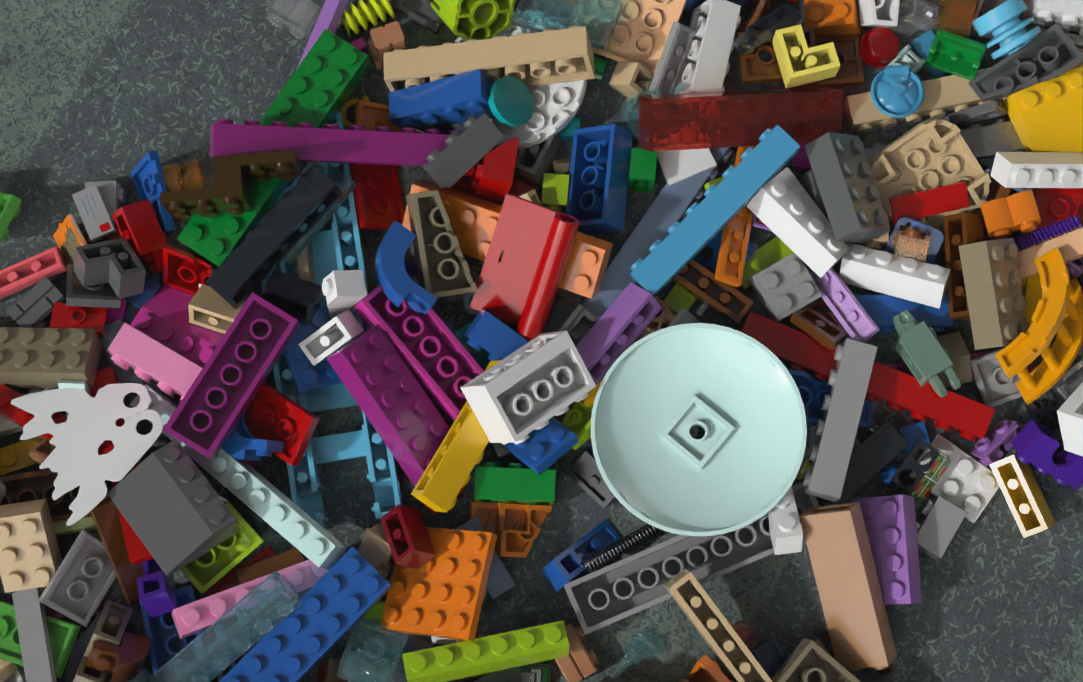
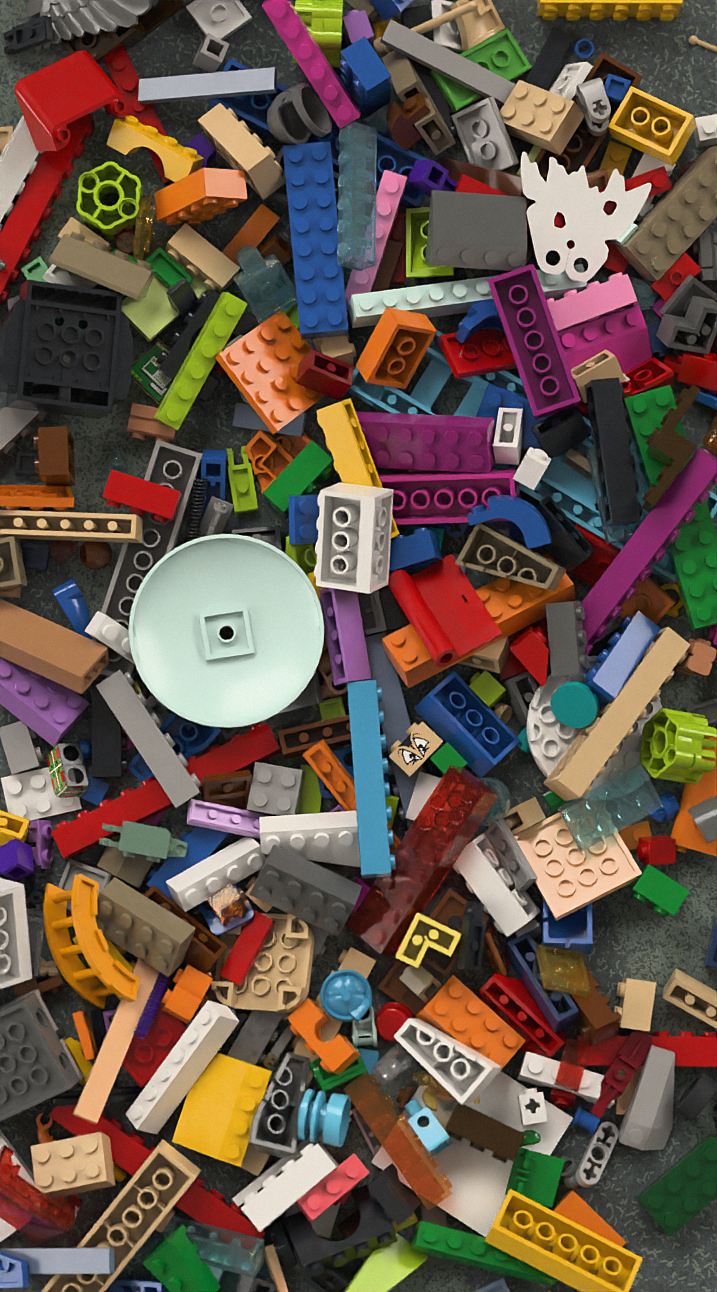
camera: 130 degrees right, 5 degrees up
none -> blue piece [52,579,92,640]
none -> reddish brown piece [80,541,113,570]
none -> red brick [102,469,182,524]
none -> light grey hinge [196,496,234,538]
none -> lime hinge [226,446,259,515]
none -> orange arch [287,998,361,1075]
none -> orange brick [355,307,437,389]
none -> tan brick [388,721,443,778]
none -> dark tan brick [399,964,443,1004]
none -> black brick [534,495,595,574]

